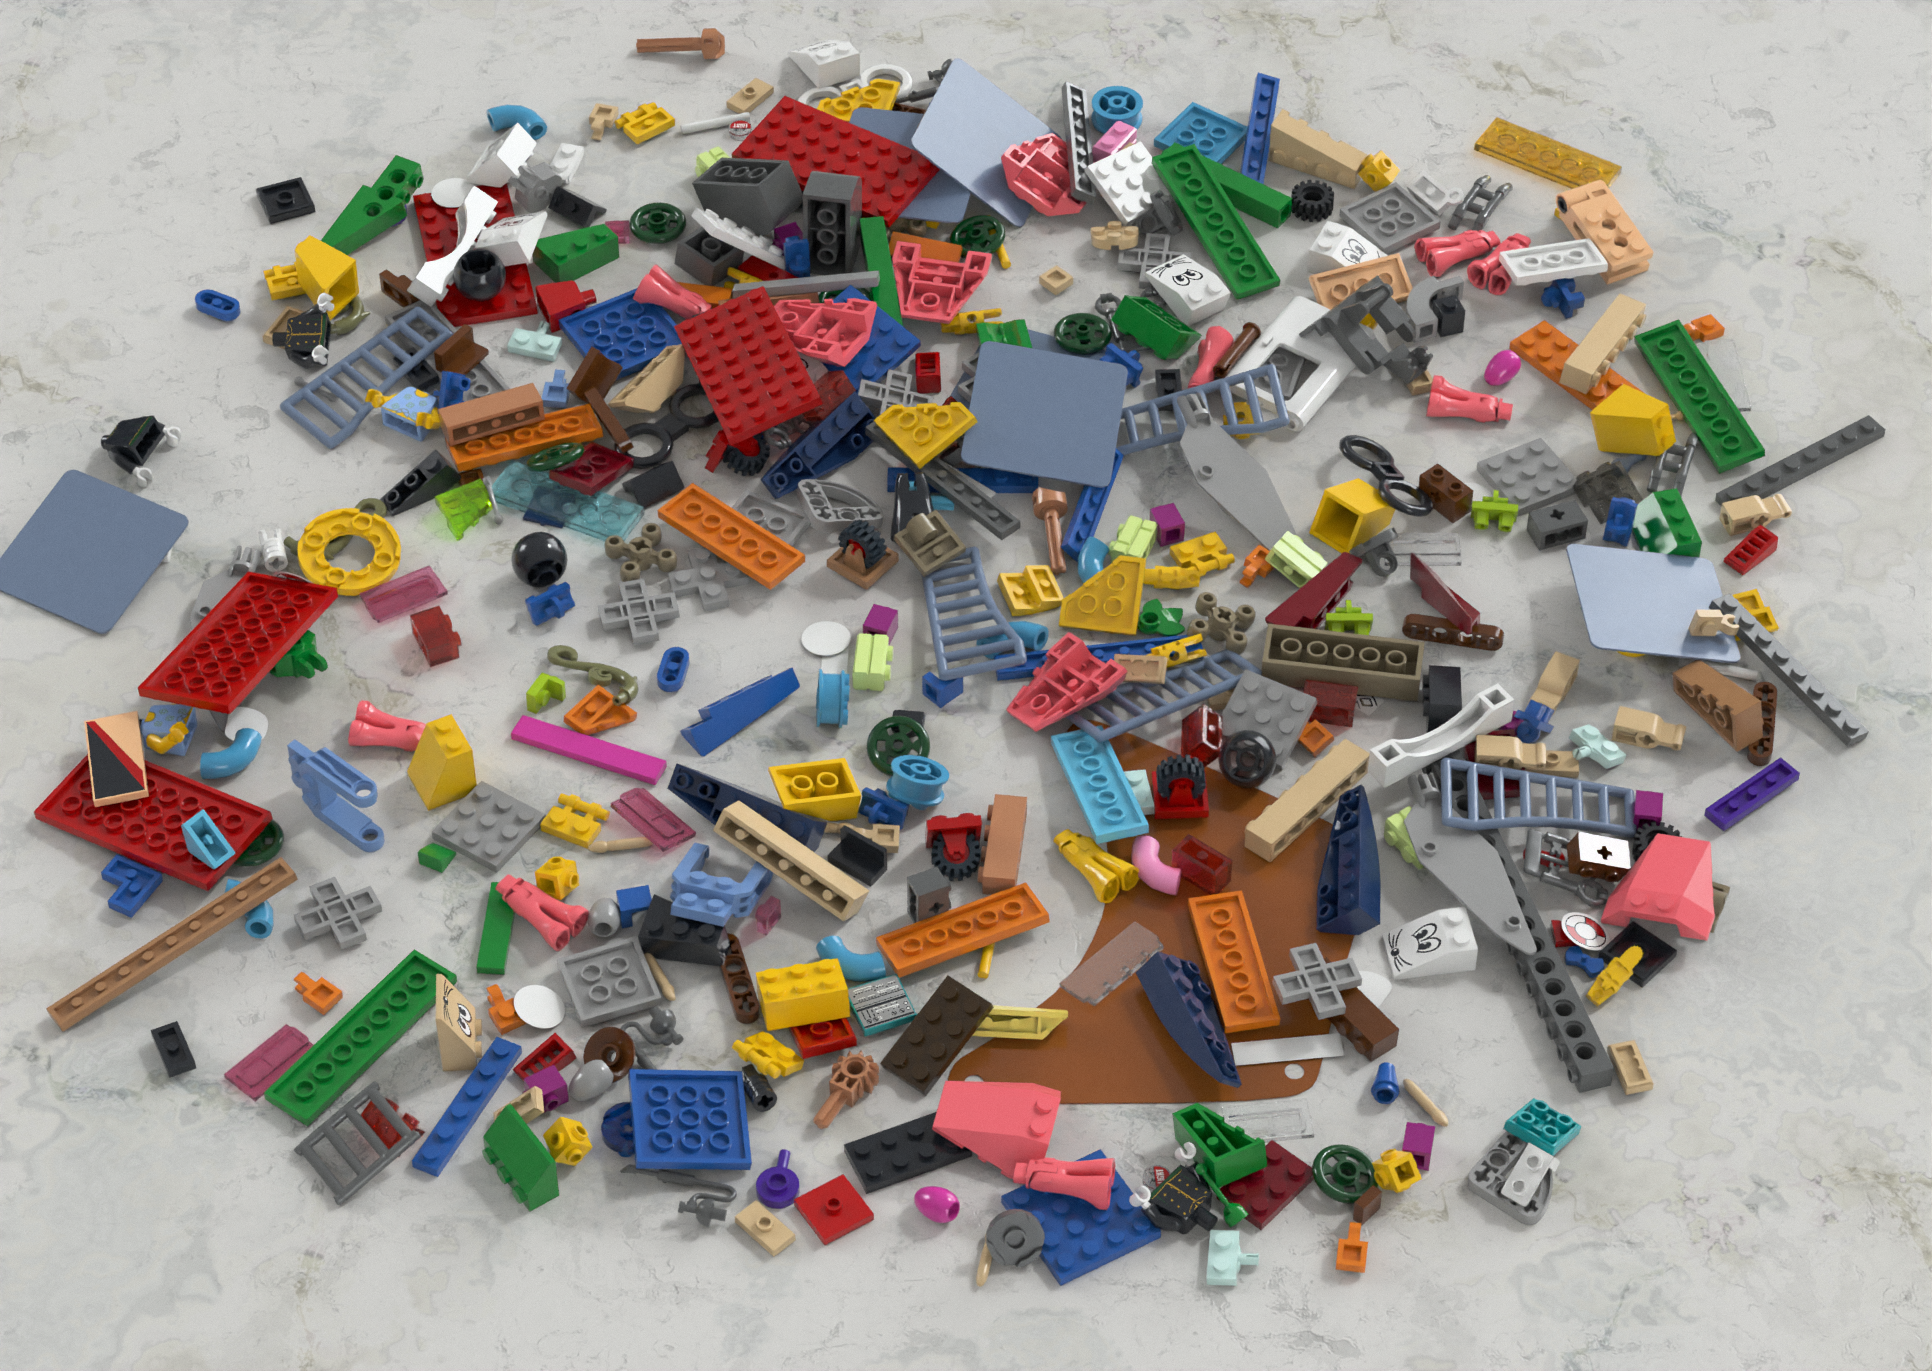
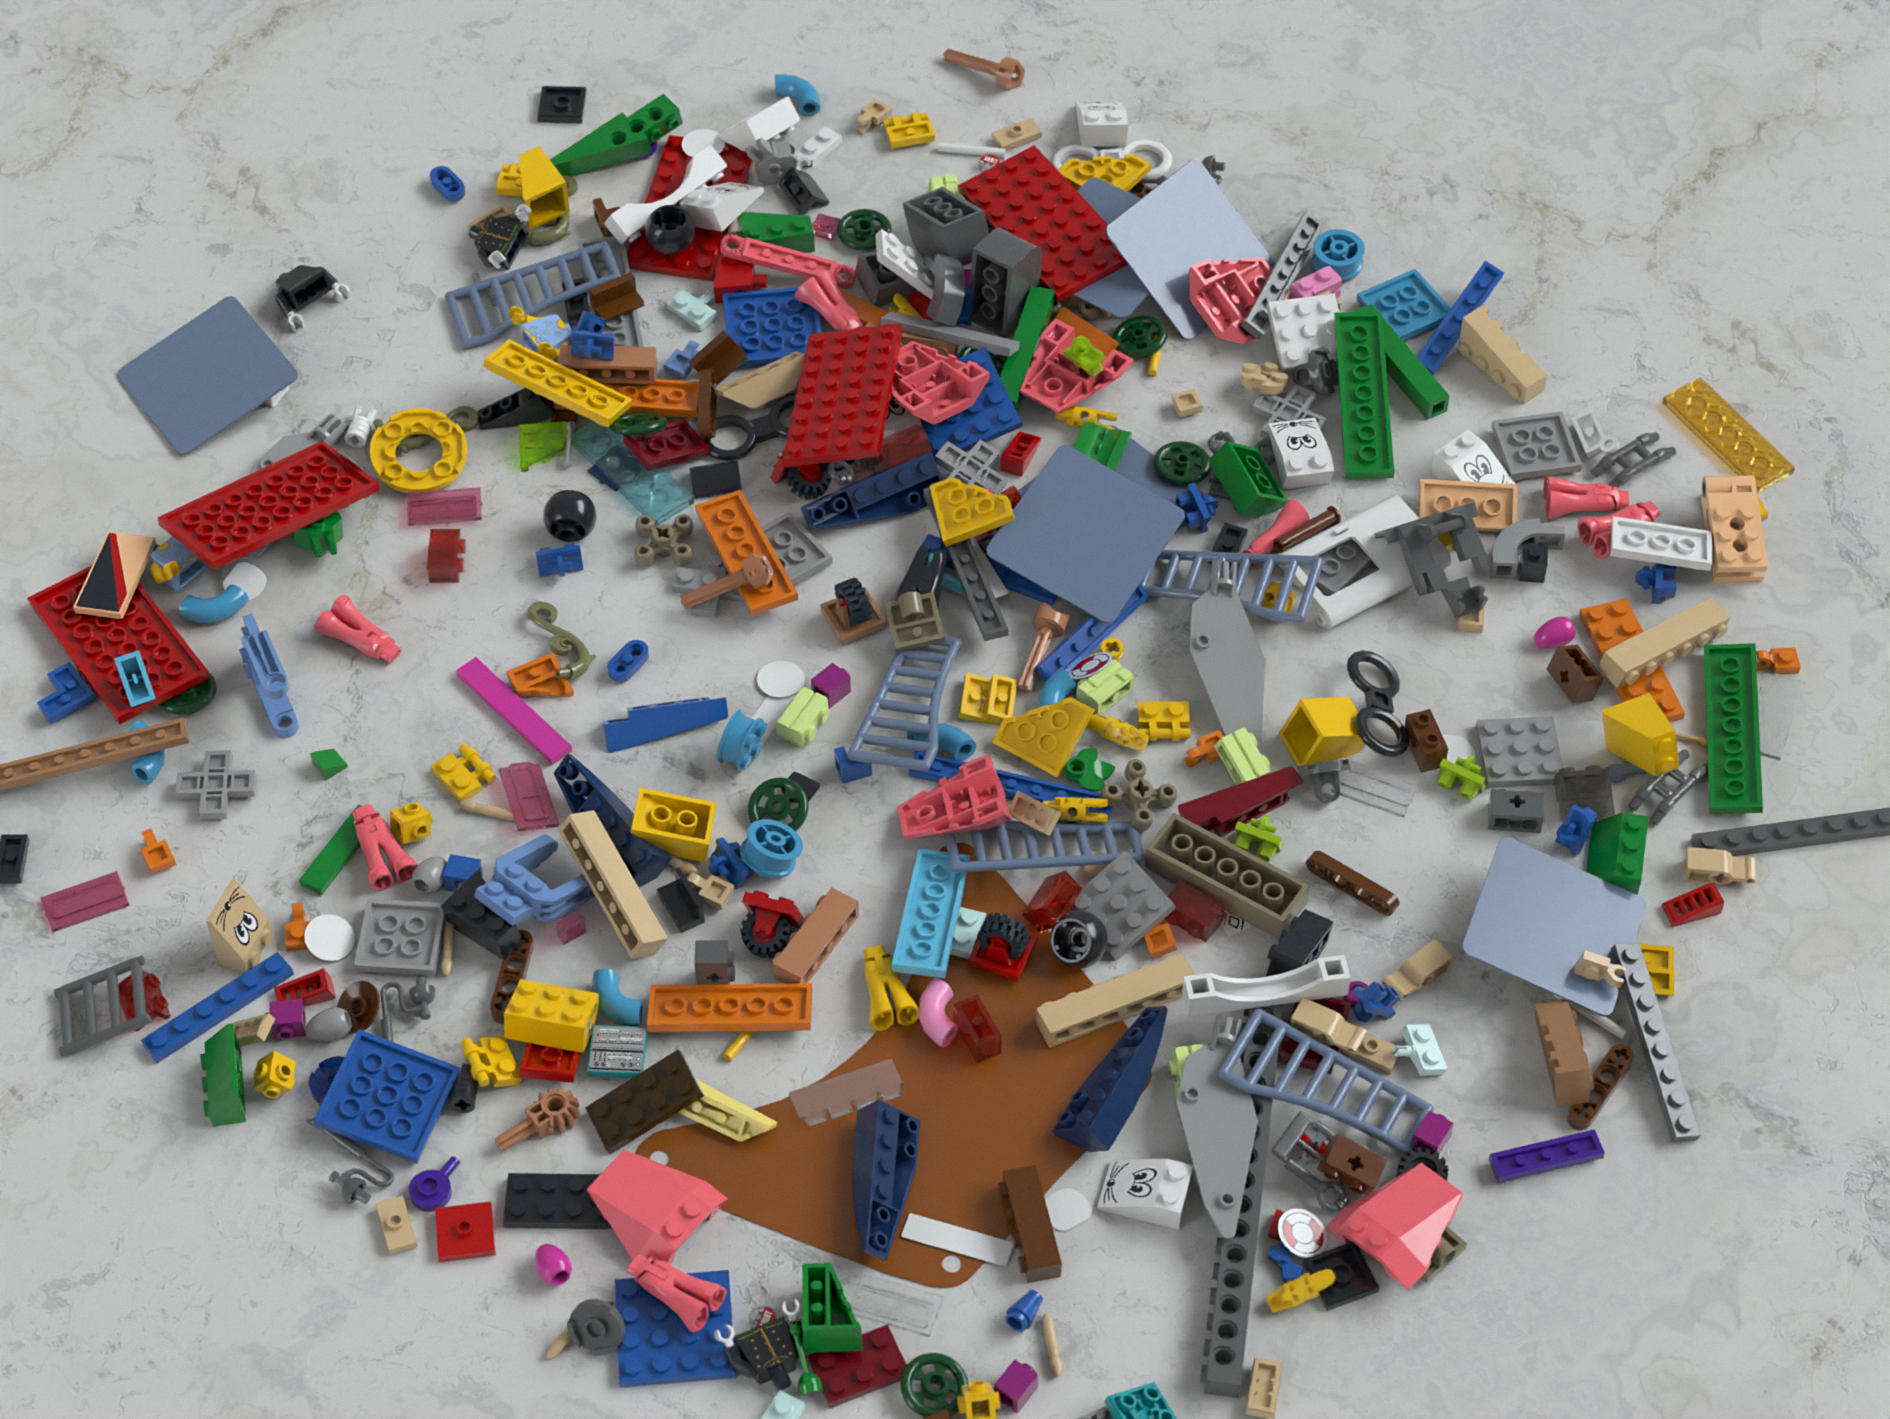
camera: 25 degrees right, 5 degrees up
green plate [264,949,457,1127] -> none
yellow slope [407,714,477,811] -> none
light grey plate [432,781,546,873] -> none
lime bracket [526,672,566,714] -> none
light grey plate [598,578,680,645] -> none
light grey beam [796,479,884,532] -> none
magenta brick [1149,502,1185,547] -> none
orange plate [1188,890,1280,1033] -> none
light grey plate [1273,943,1362,1020] -> none
black tyre [1291,180,1334,222] -> none
yellow brick [1357,150,1400,192] -> none
dark red wedge [1410,553,1480,635] -> none
coral piece [1426,375,1513,423] -> none
tan piece [1612,706,1686,750] -> none
none -> yellow plate [483,339,632,427]
none -> blue hips [571,330,615,360]
none -> nougat piece [680,554,774,609]
none -> coral plate [720,234,856,288]
none -> dark grey arch [922,254,965,327]
none -> lime hips [1062,336,1106,377]
none -> sticker [1068,652,1112,679]
none -> yellow bush [1101,638,1124,661]
none -> reddish brown brick [1547,644,1604,703]

